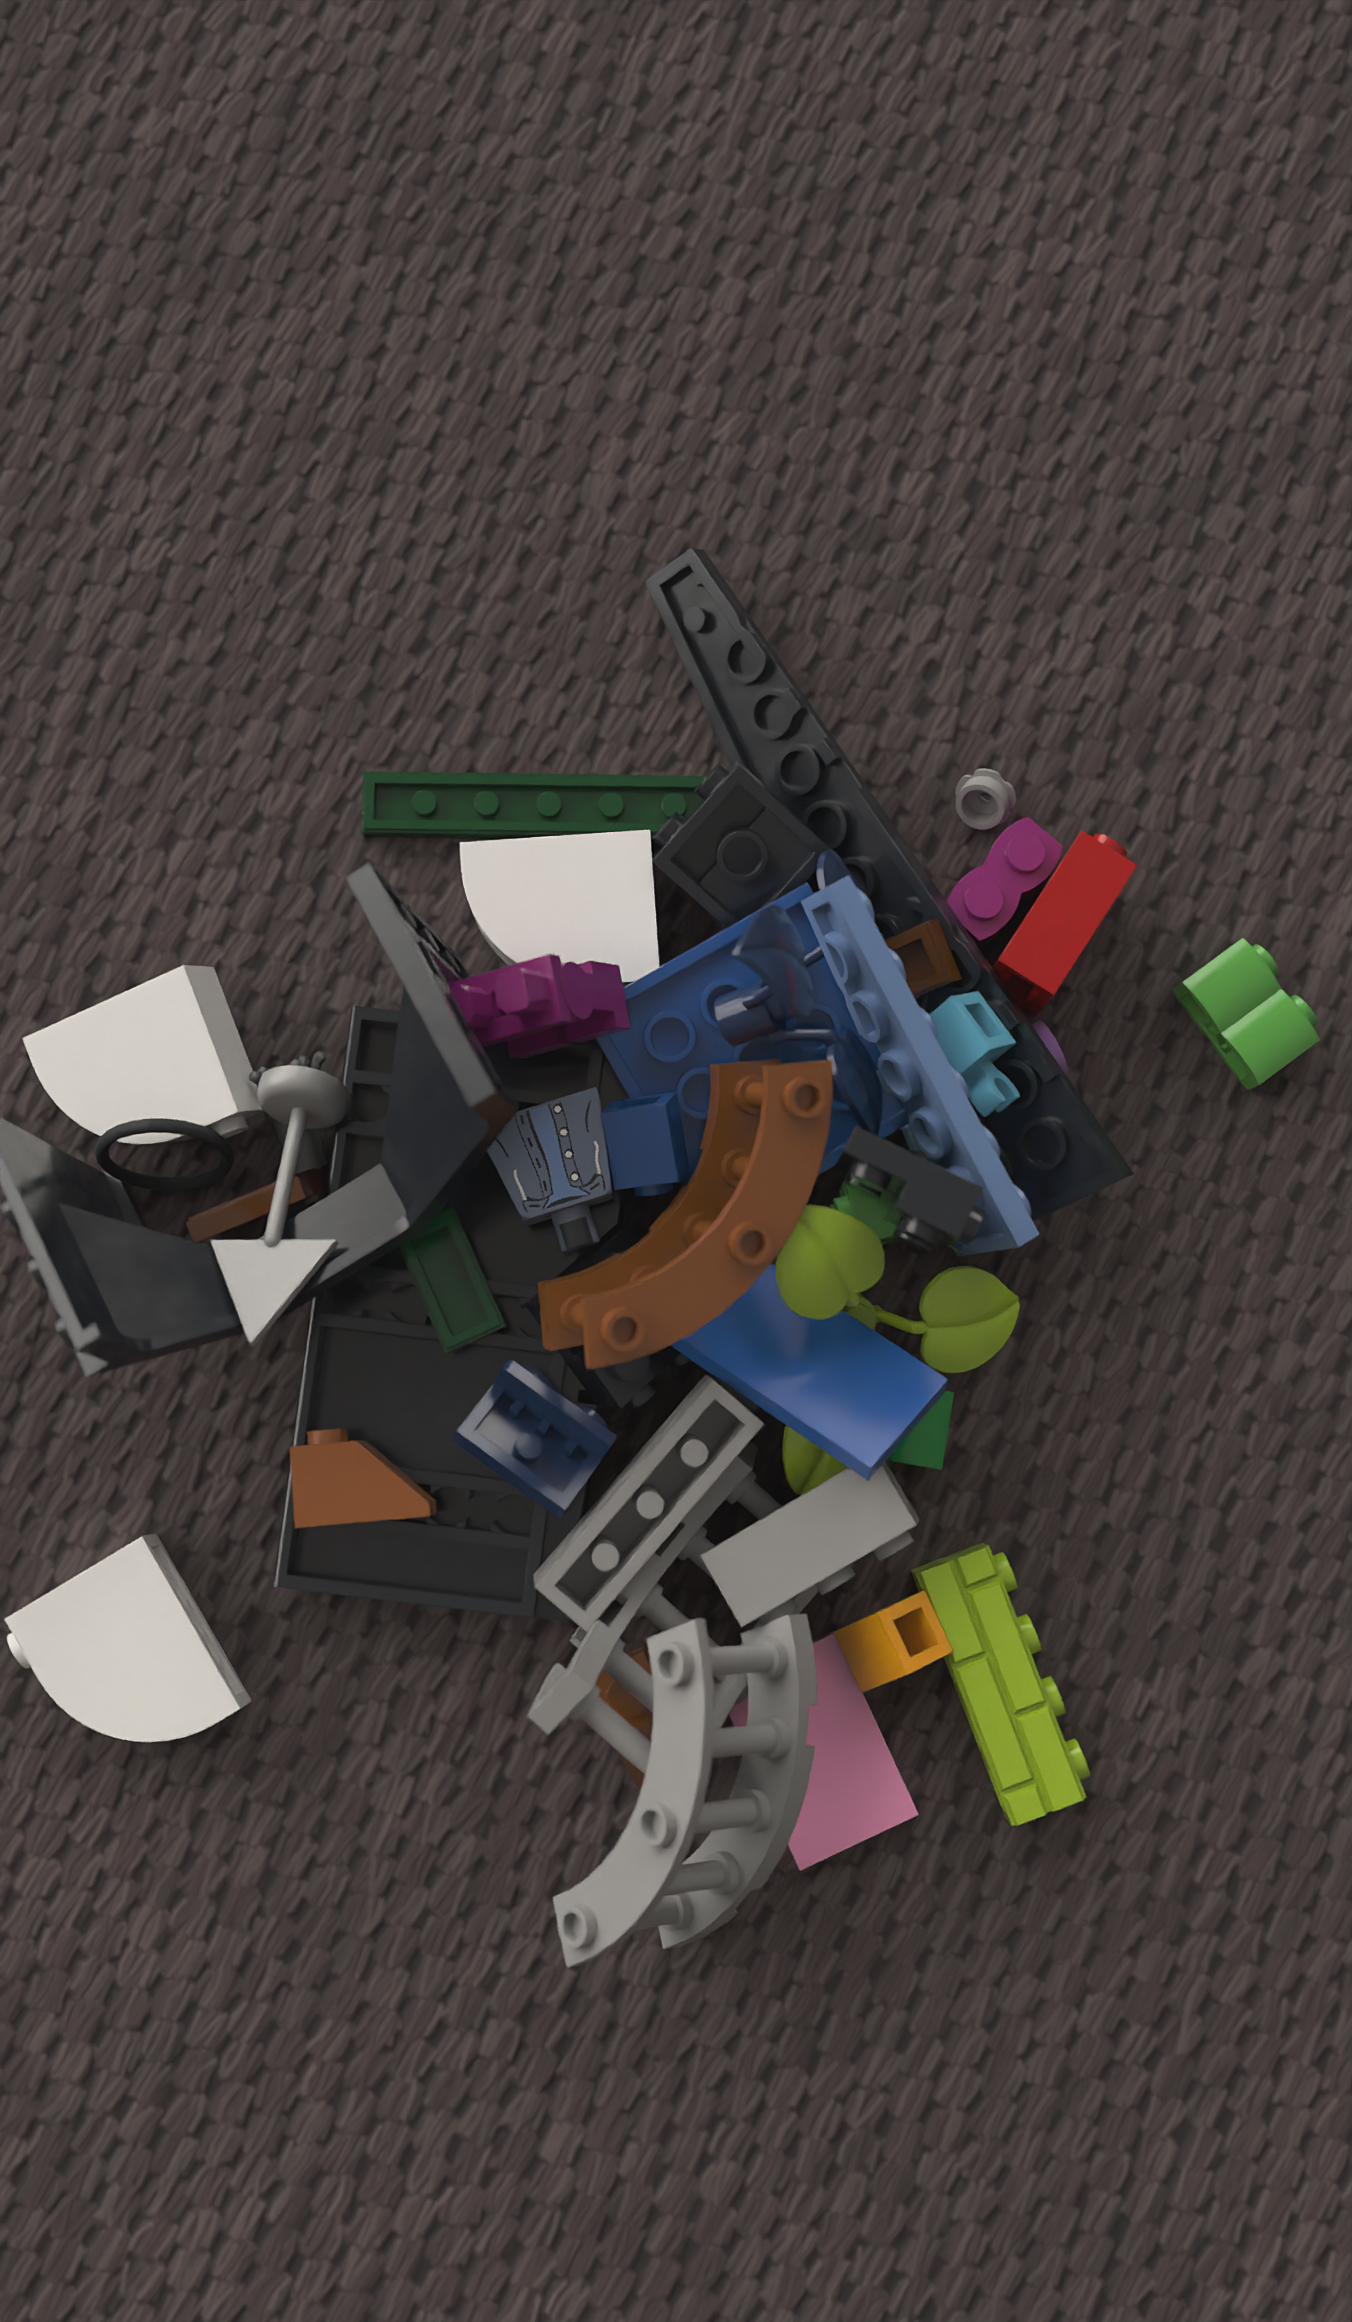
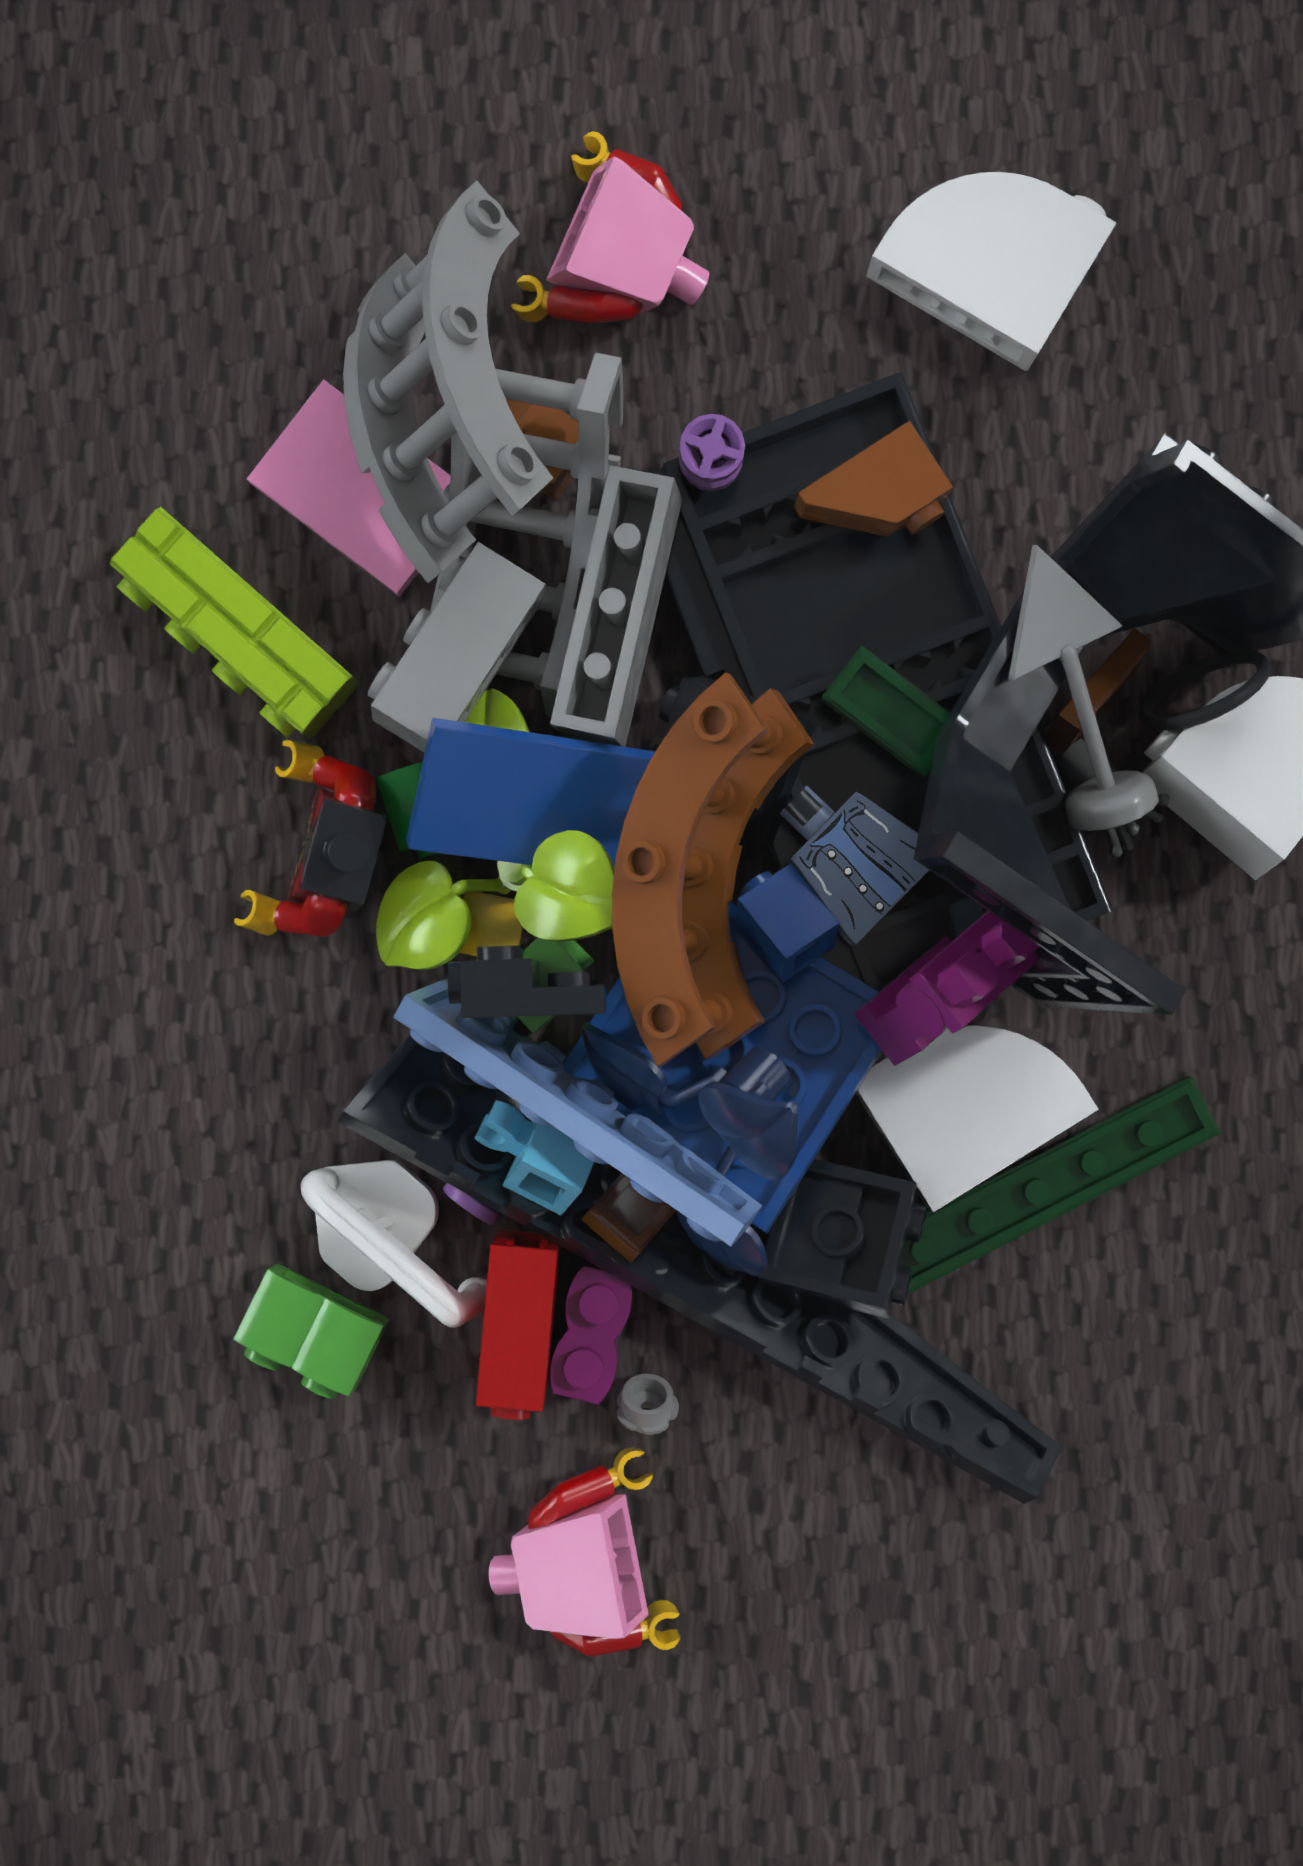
camera: 150 degrees right, 5 degrees up
dark blue bracket [452,1359,617,1519] -> none
light orange brick [834,1590,953,1693] -> none
none -> torso [234,740,387,937]
none -> white piece [301,1160,487,1328]
none -> yellow tile [459,892,524,956]
none -> bright pink torso [489,1447,680,1657]
none -> bright pink torso [511,131,709,324]
none -> medium lavender wheel [679,414,745,491]

